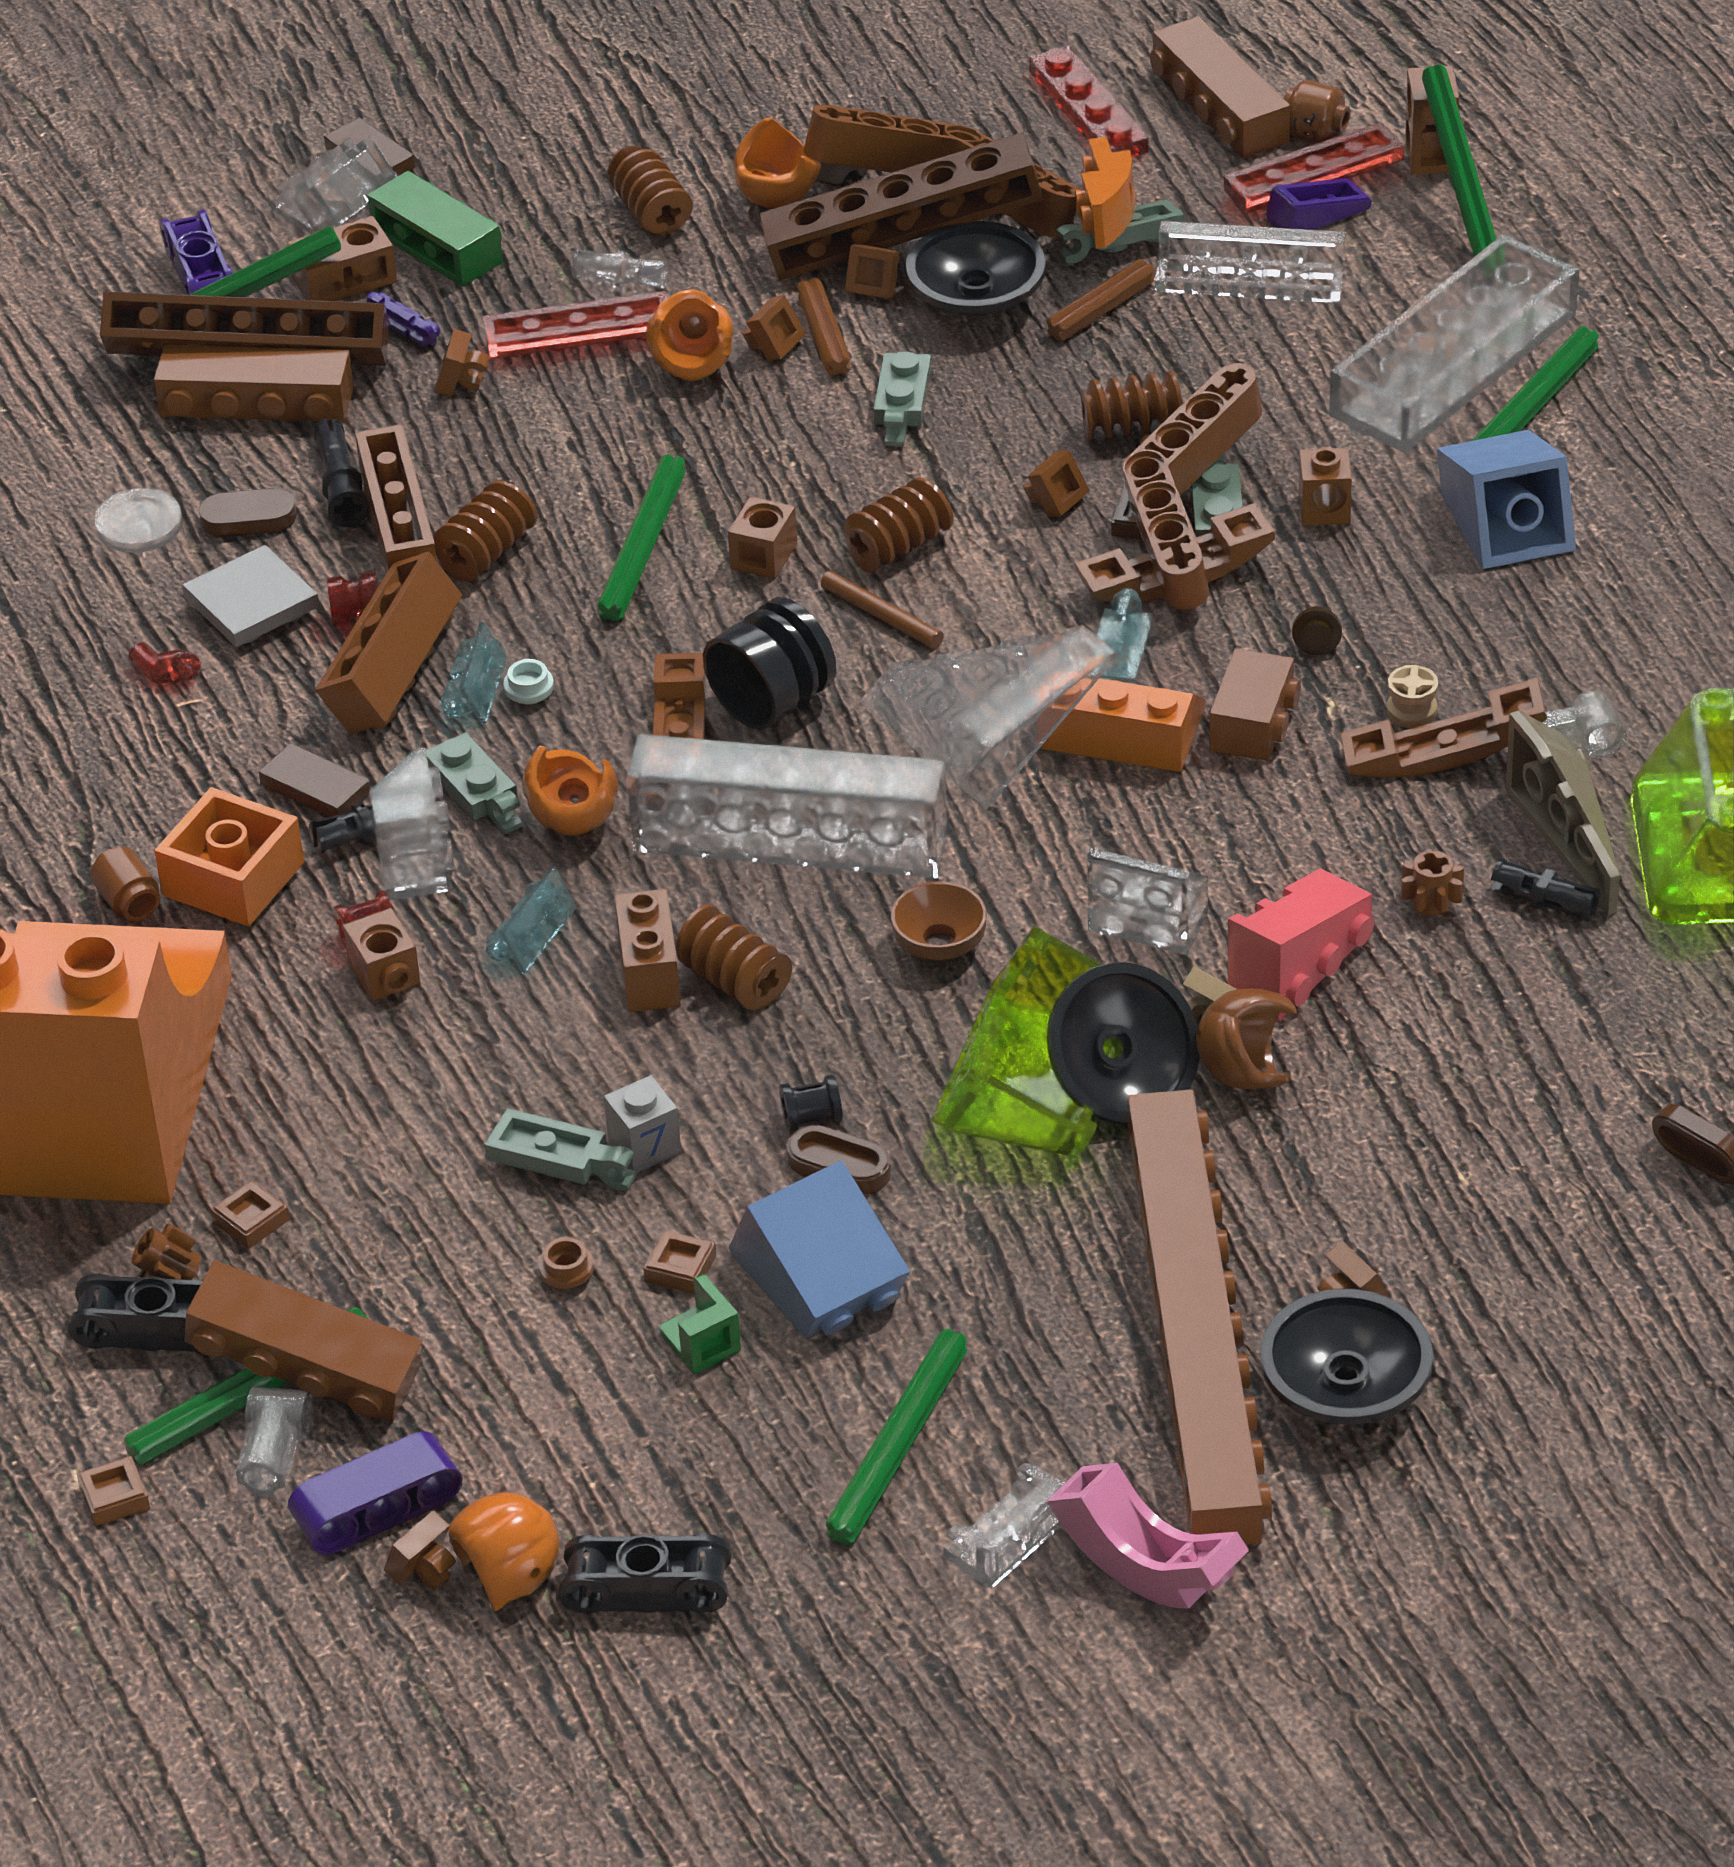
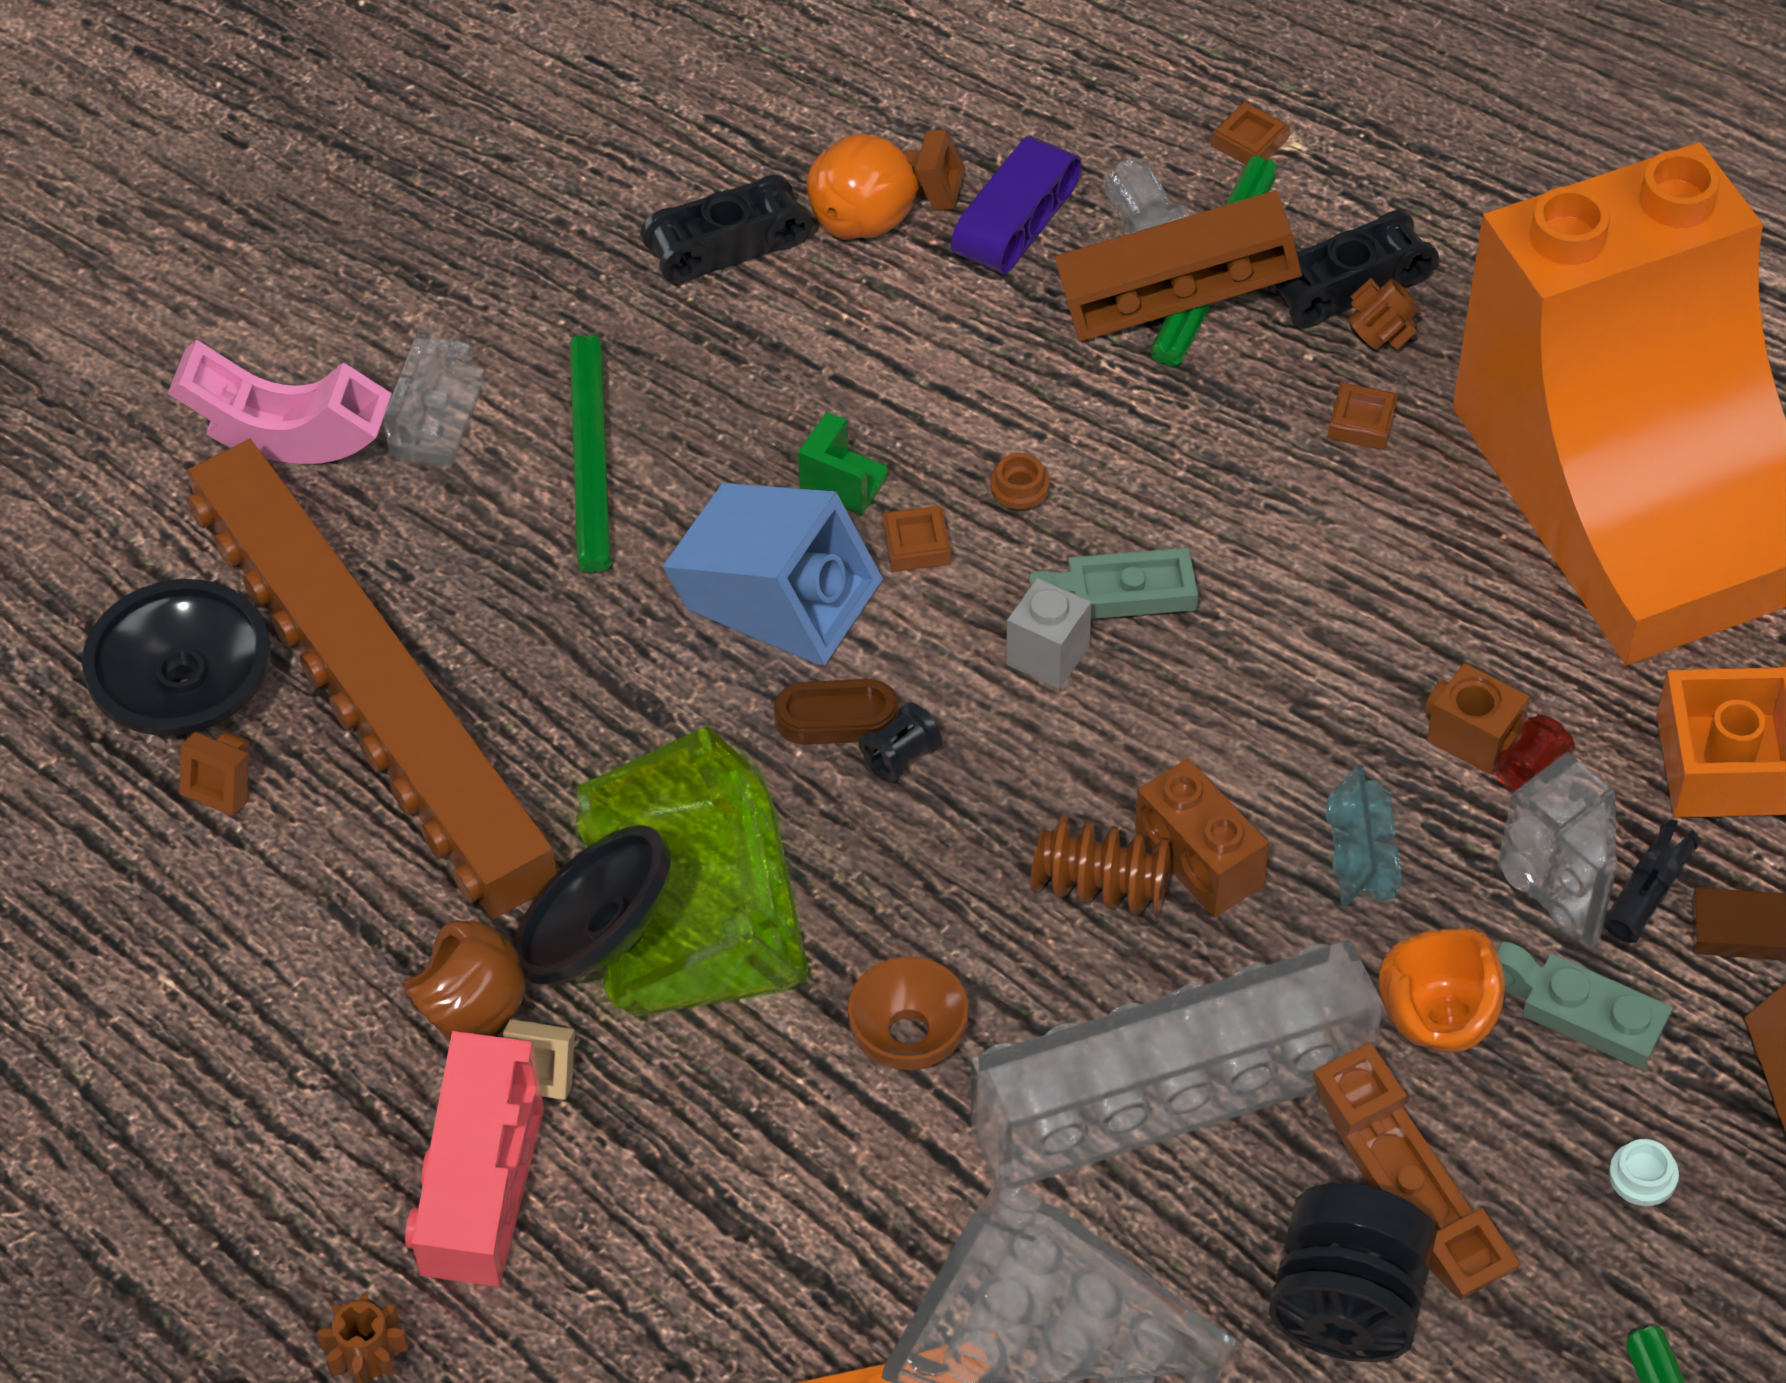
camera: 150 degrees right, 10 degrees up
clear light blue hinge [440,622,507,724] -> none
clear slope [1087,848,1208,955] -> none

